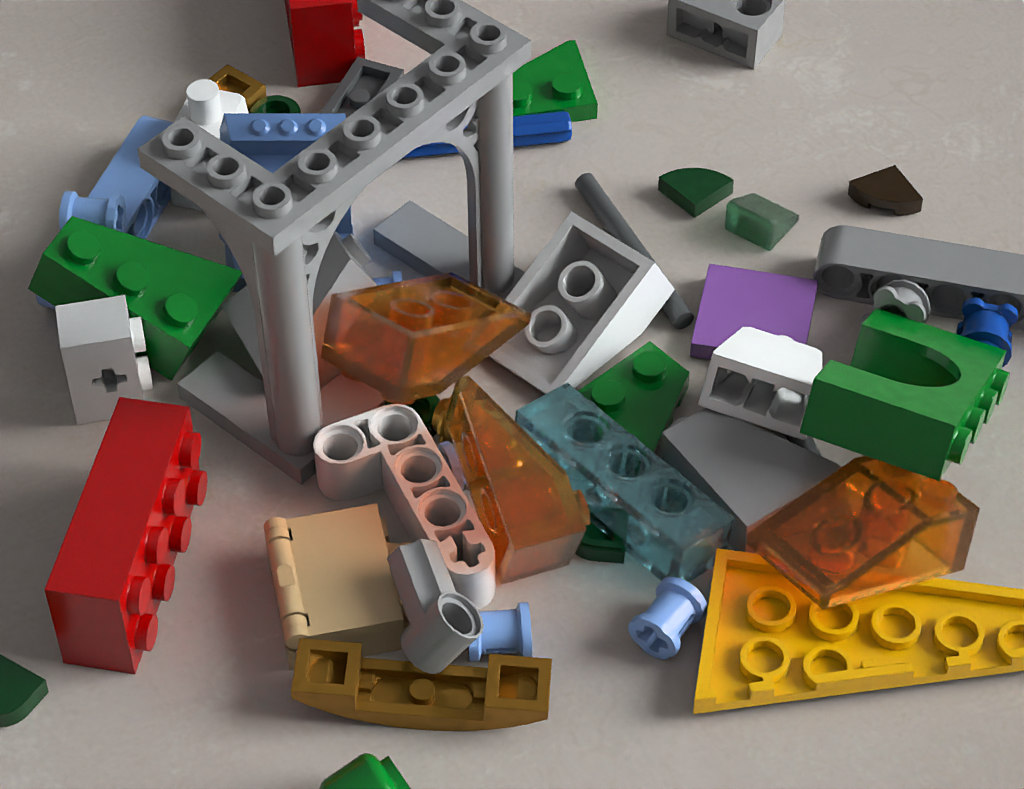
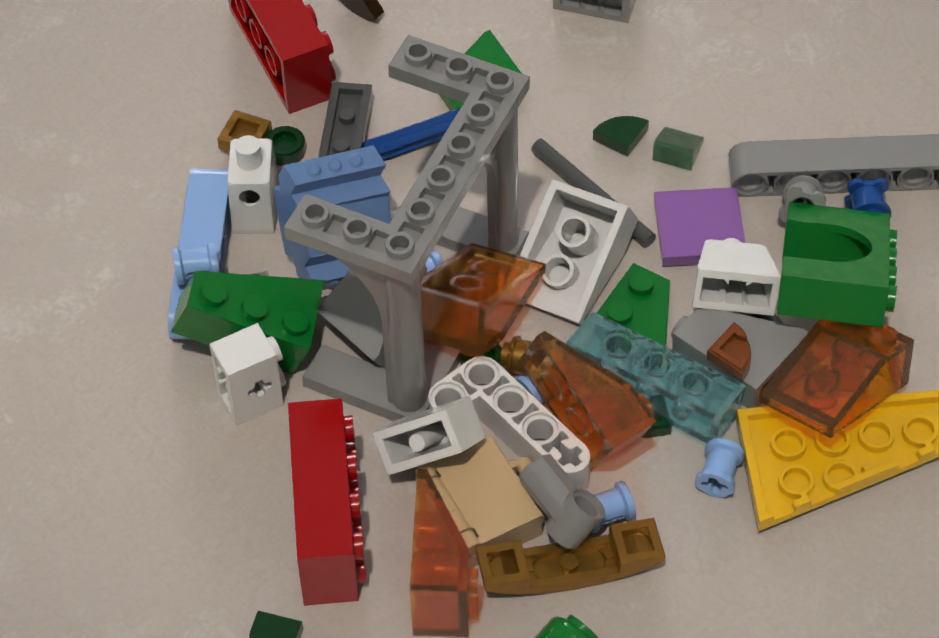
camera: 15 degrees left, 5 degrees up
dark brown tile [848,165,923,215] -> none
none -> white brick [372,396,486,475]
none -> clear orange slope [410,468,479,637]
none -> dark orange tile [707,322,751,382]

